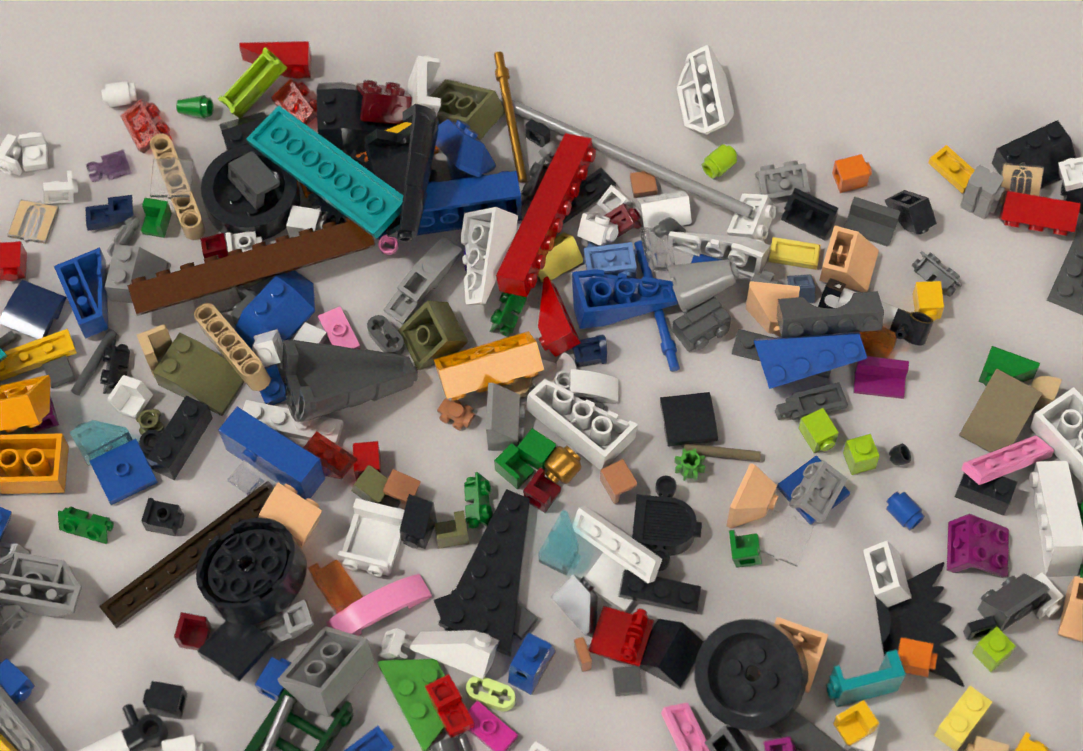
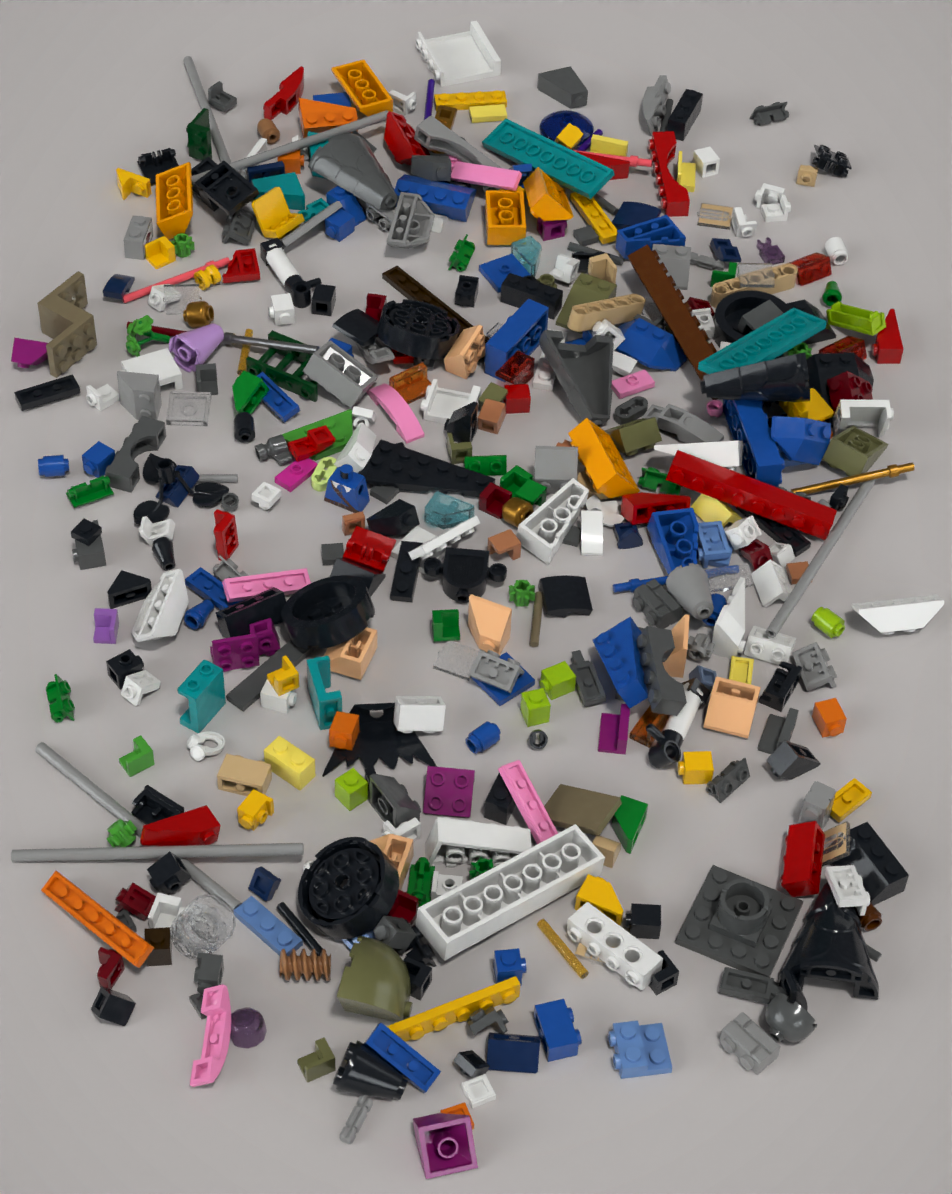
camera: 85 degrees right, 15 degrees down
dark grey arm [654,217,686,238] -> none

